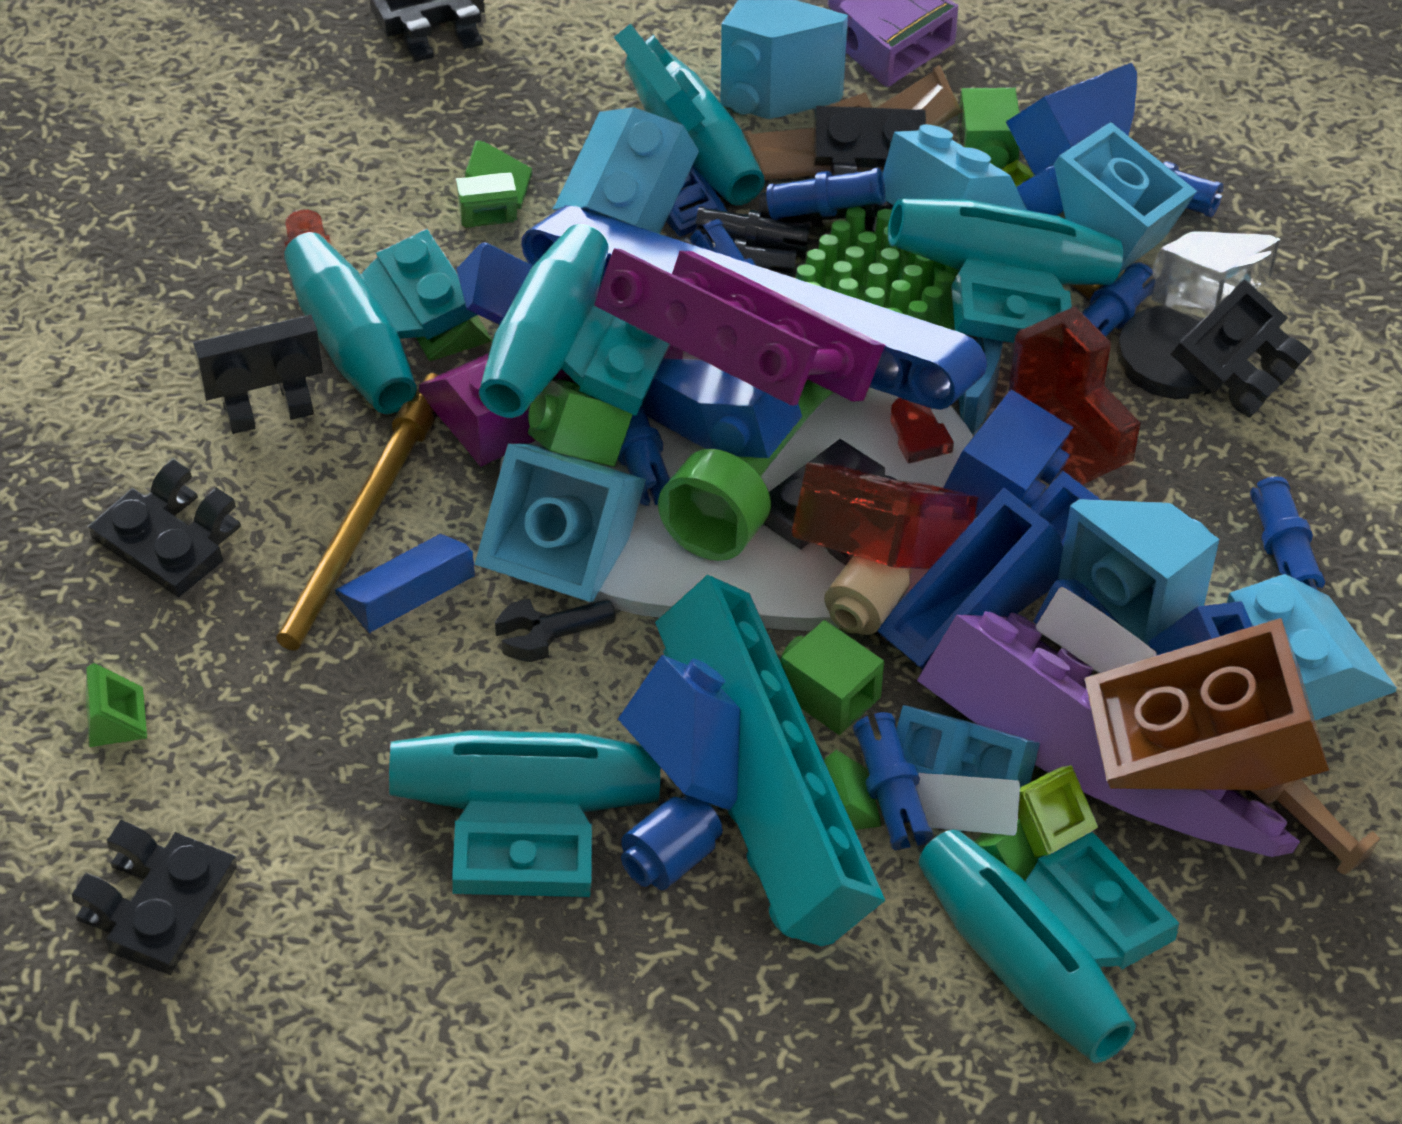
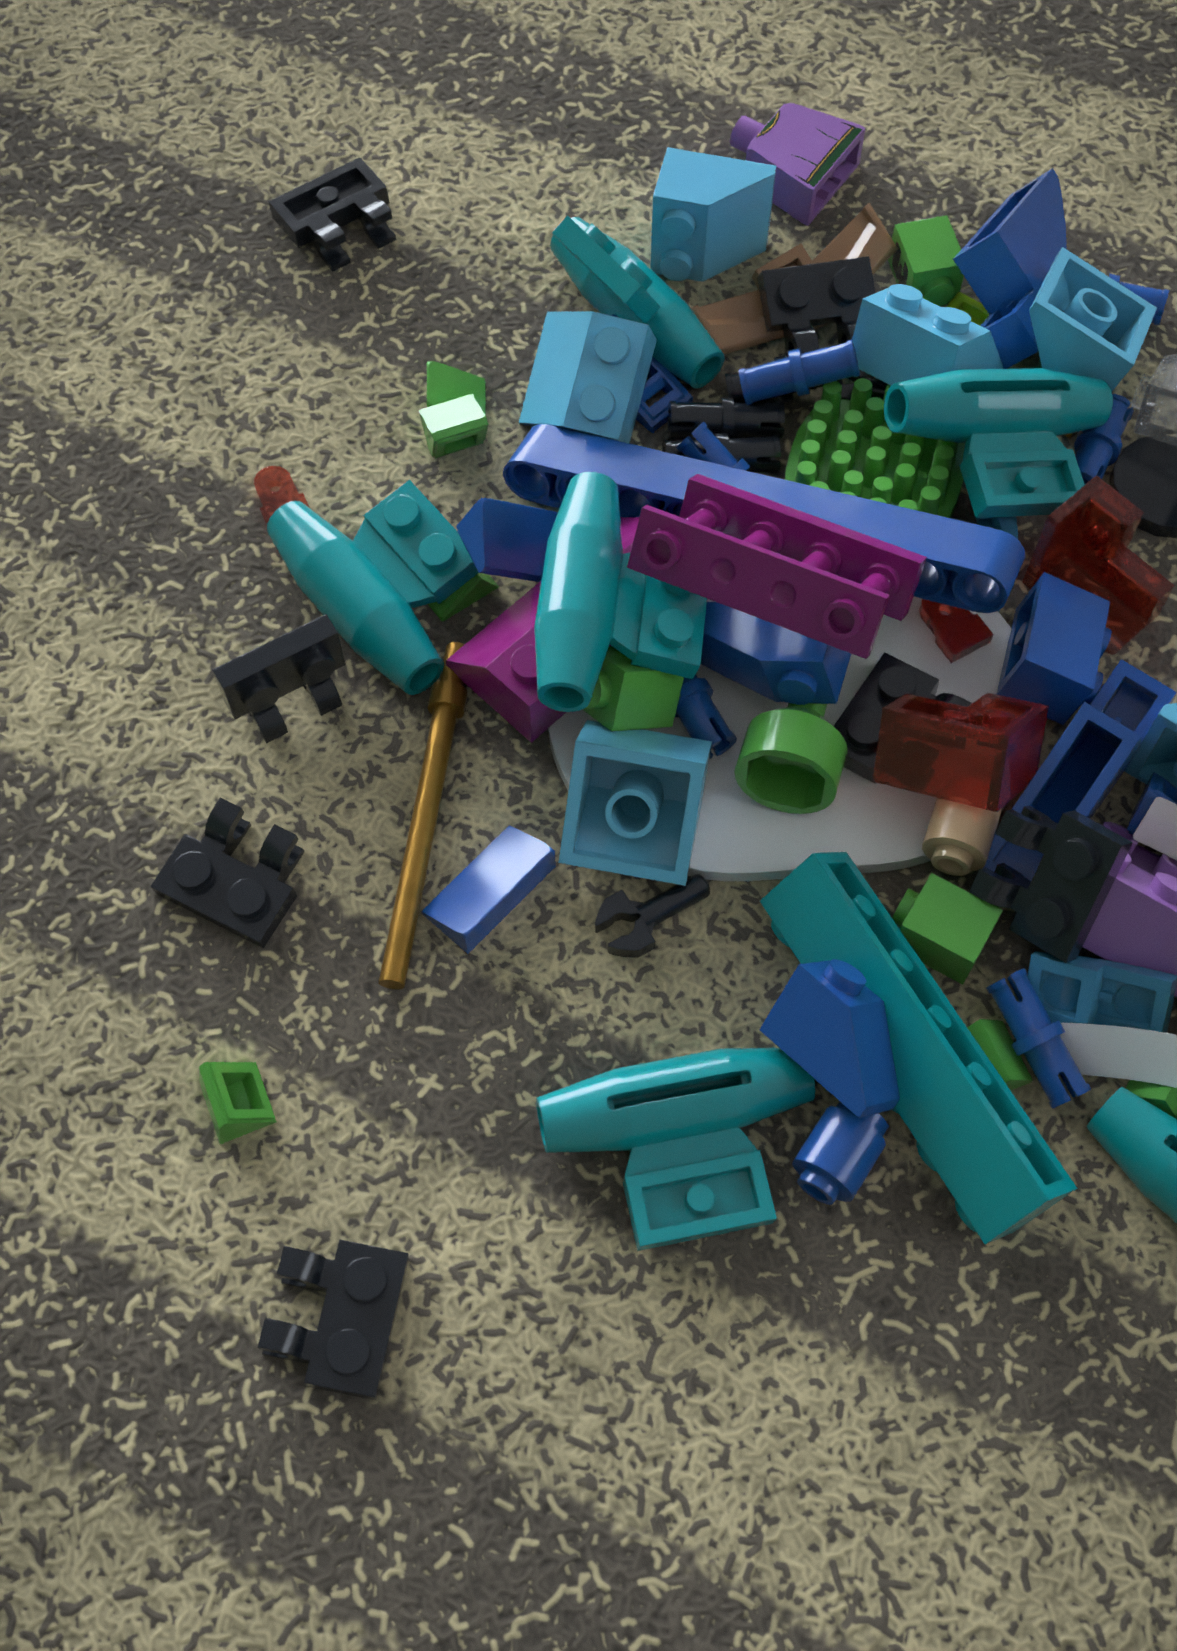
camera: 10 degrees left, 15 degrees up
none -> black plate [969,805,1133,963]

